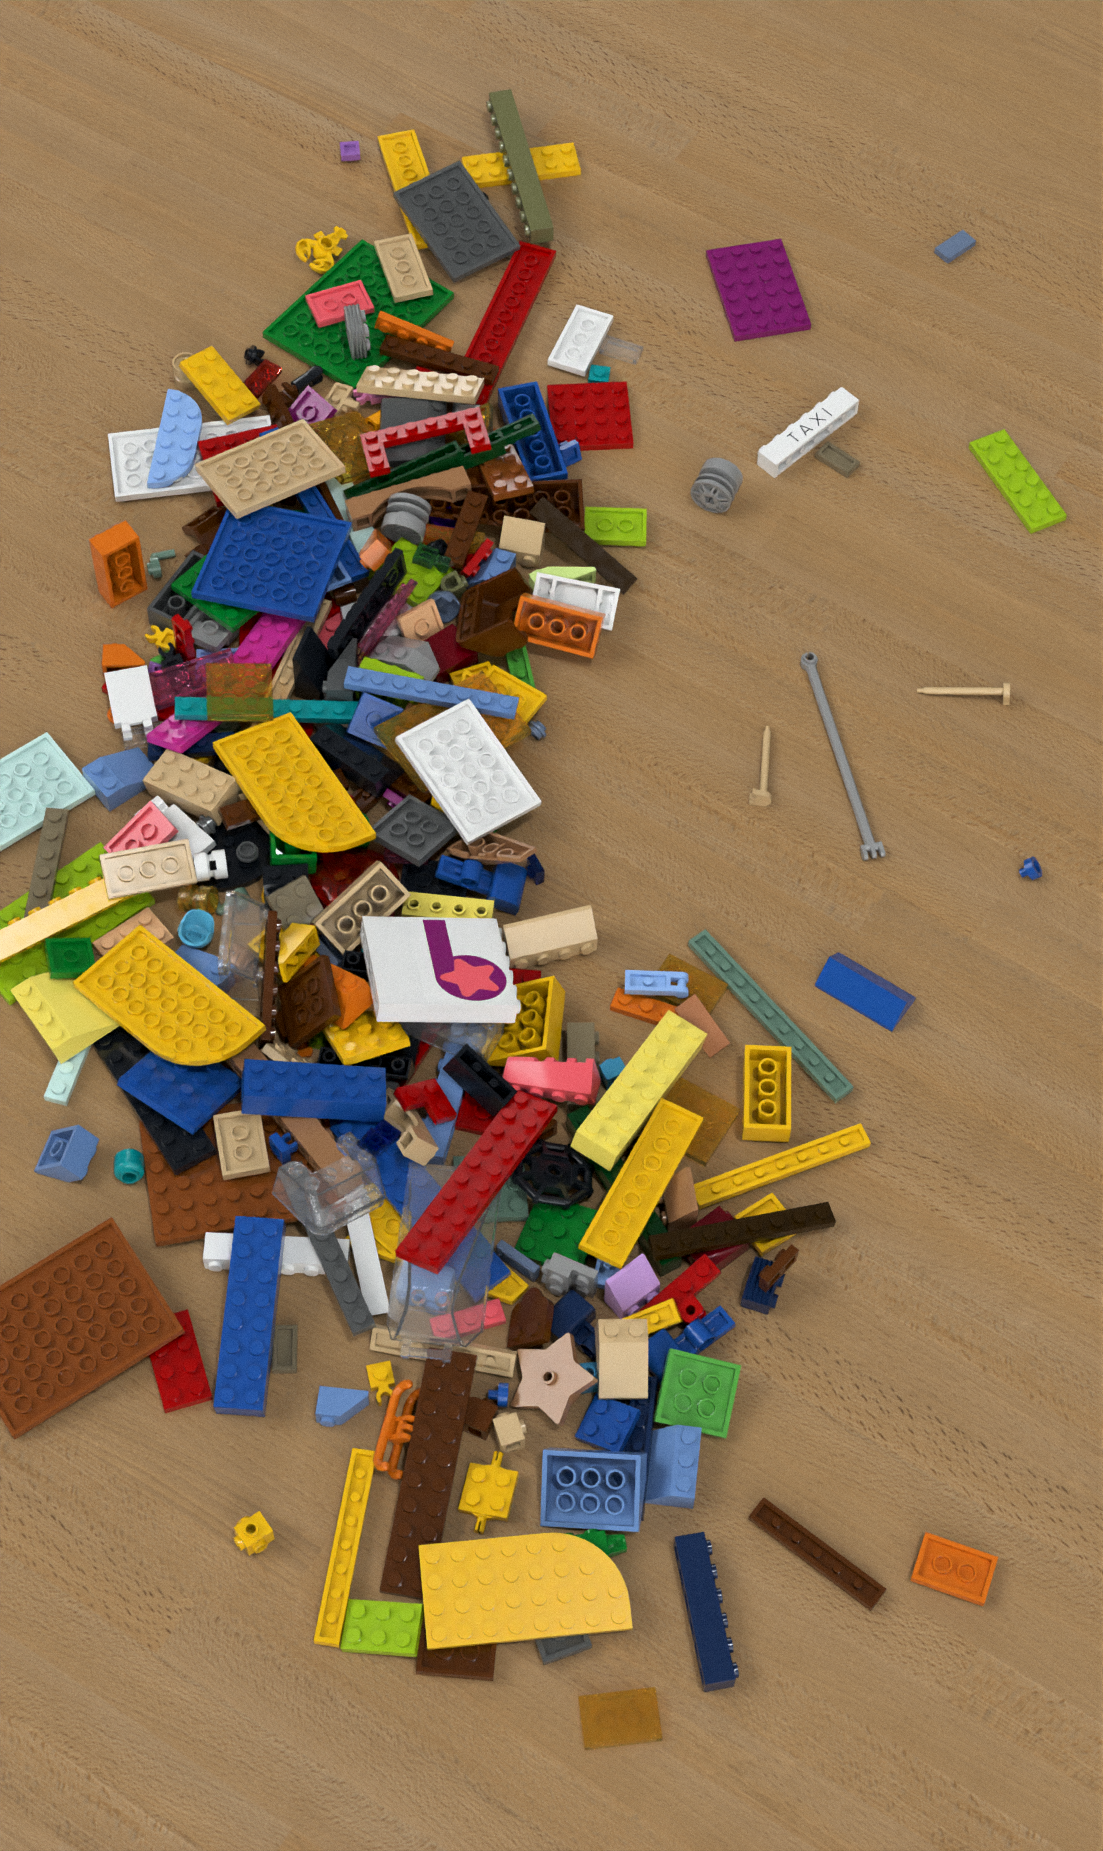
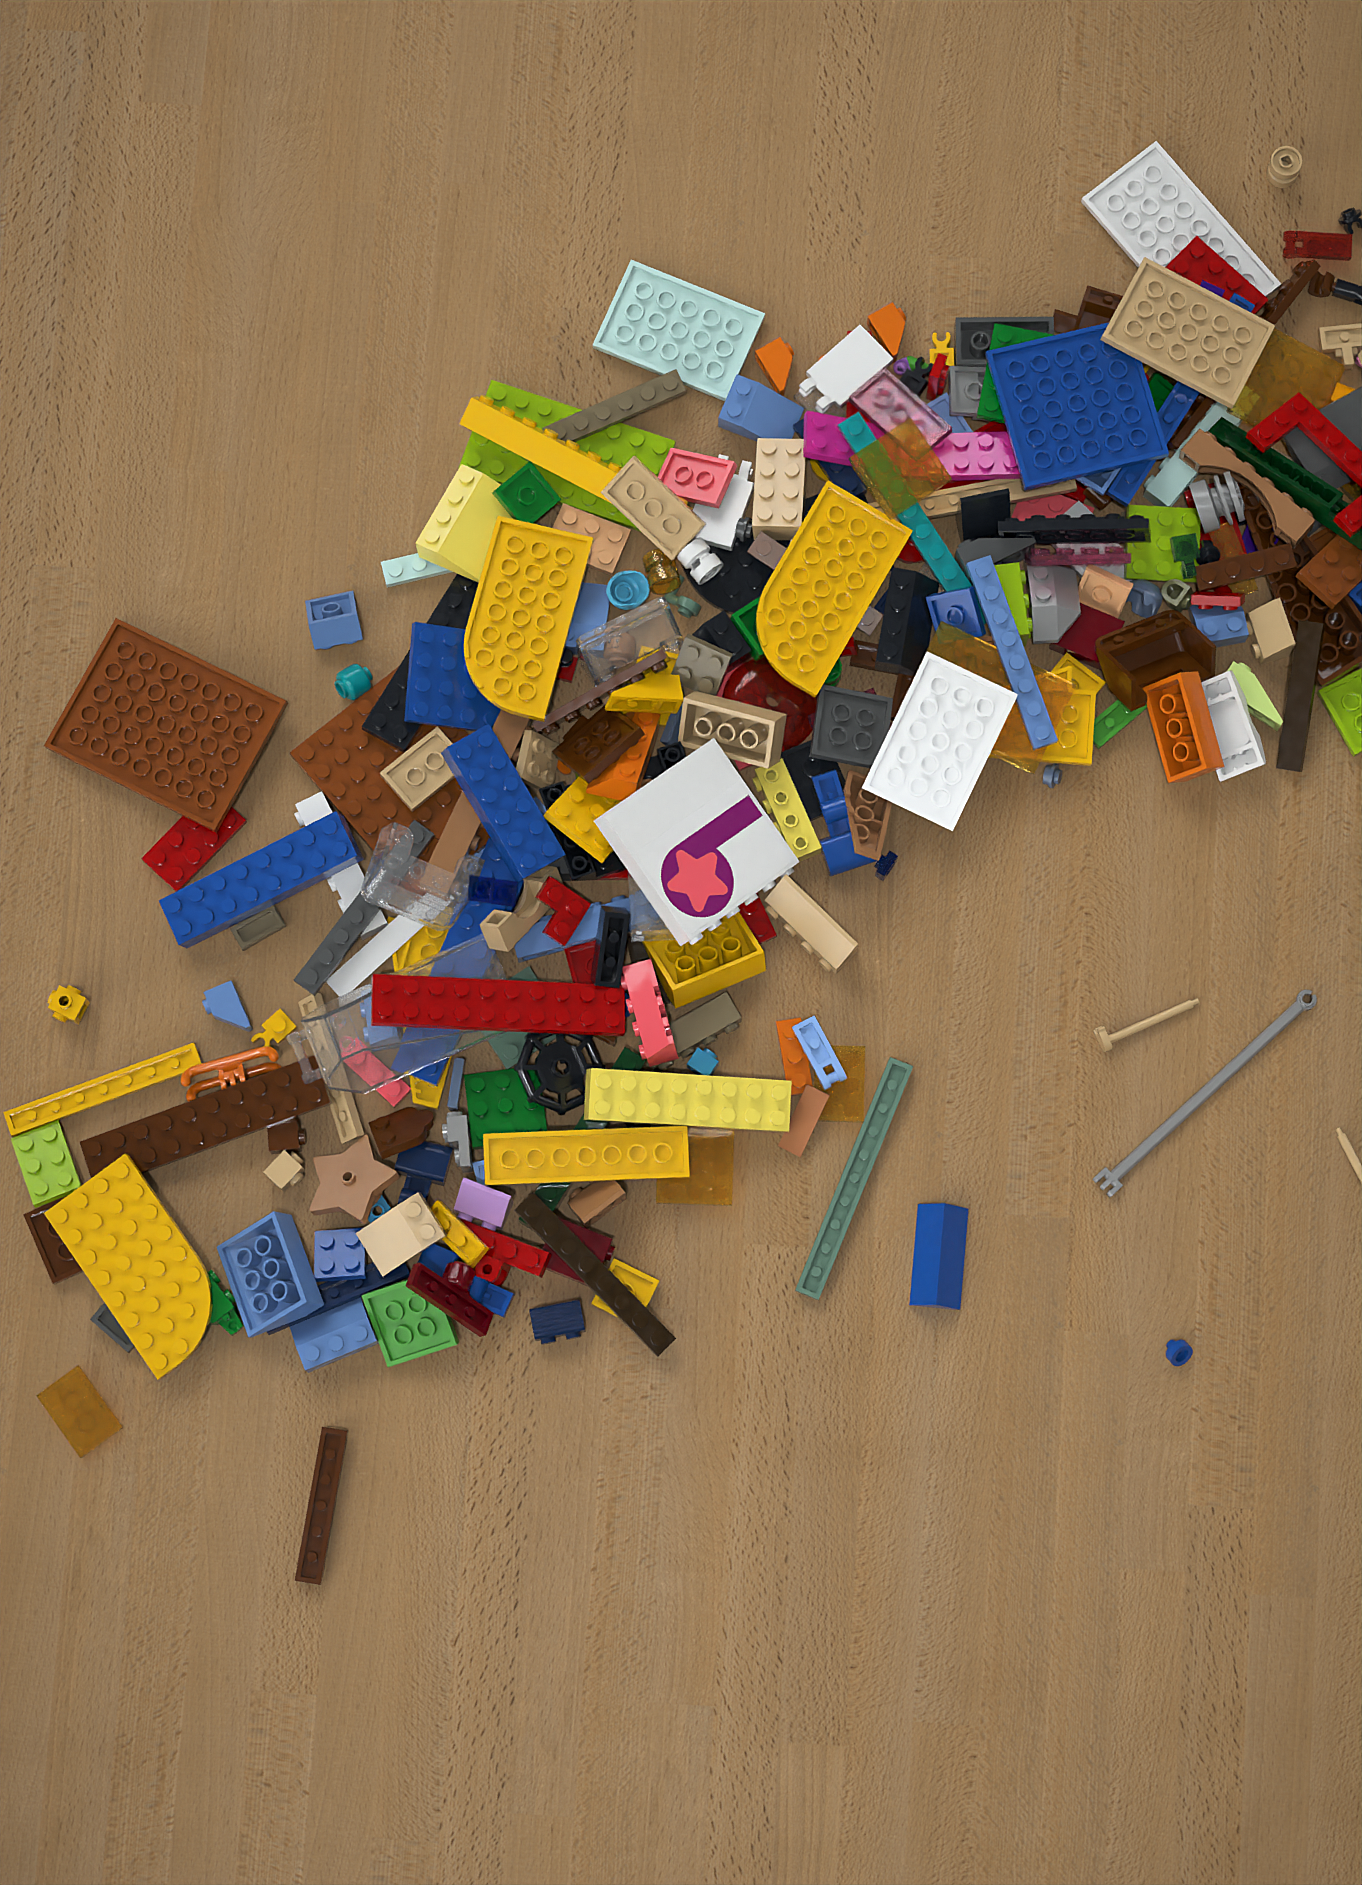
camera: 65 degrees right, 20 degrees up
orange brick [89,520,148,608] -> none
light blue plate [147,389,203,488] -> none
sand green plate [147,549,176,579] -> none
yellow plate [179,346,261,425] -> none
dark grey plate [236,841,259,863] -> none
blue tile [269,1132,298,1165] -> none
plate [288,385,338,435] -> none
orange slope [359,528,392,572] -> none
magenta plate [383,788,404,808] -> none
yellow plate [458,1451,519,1534] -> none
blue tile [488,1383,509,1408] -> none
dark blue brick [673,1532,739,1692] -> none
yellow plate [694,1123,871,1210] -> none
yellow brick [742,1045,791,1142] -> none
reddish brown plate [758,1244,799,1292] -> none
orange plate [910,1532,998,1606] -> none
none -> dark red plate [406,1261,494,1337]
none -> orange slope [755,337,794,396]

